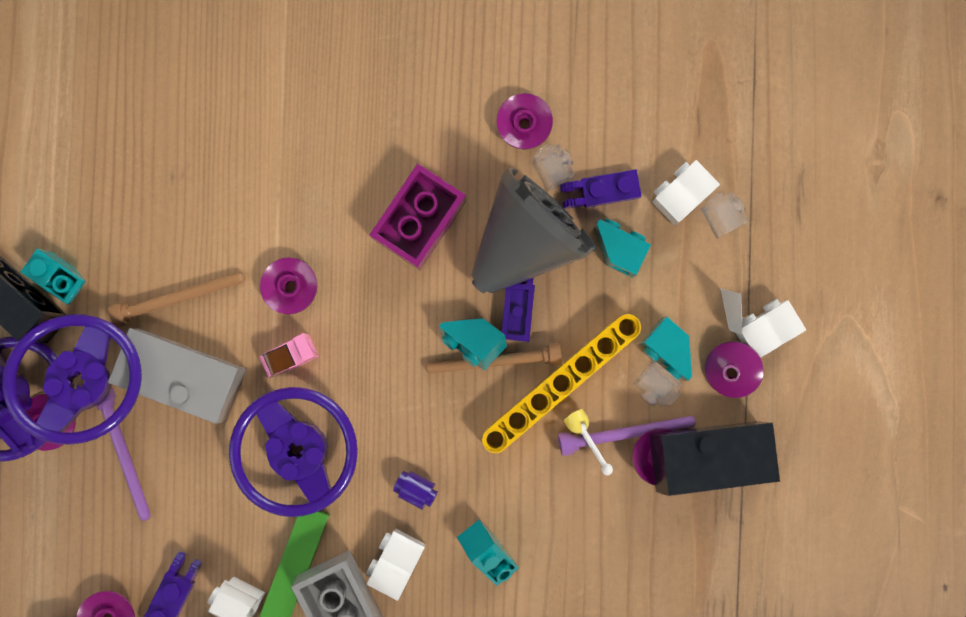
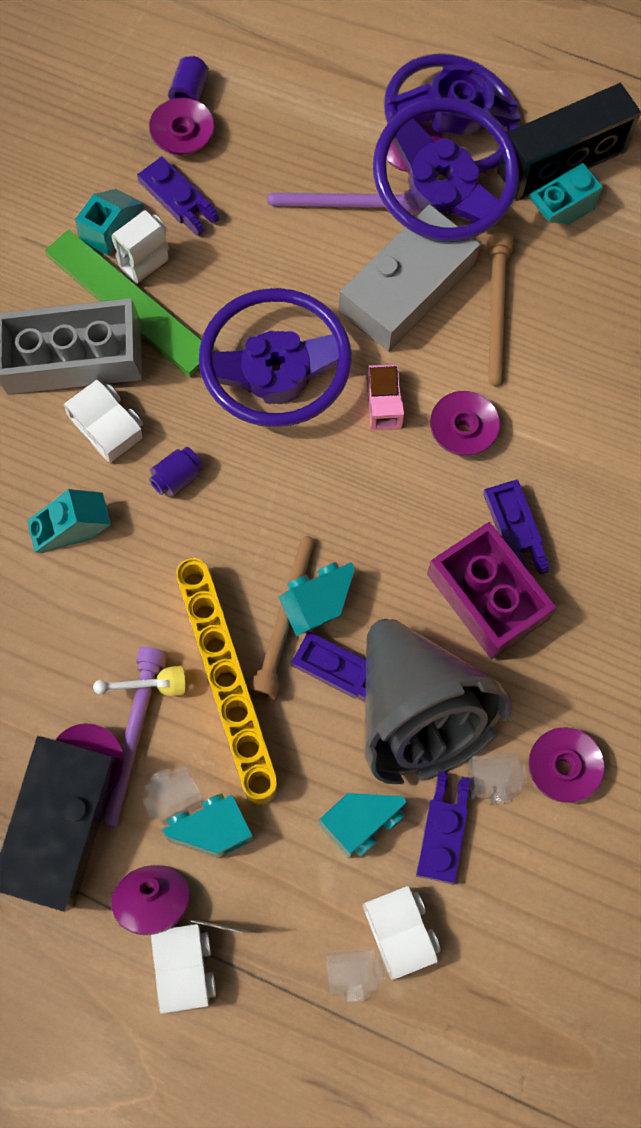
camera: 105 degrees right, 15 degrees down
none -> dark purple hinge [483,479,549,575]

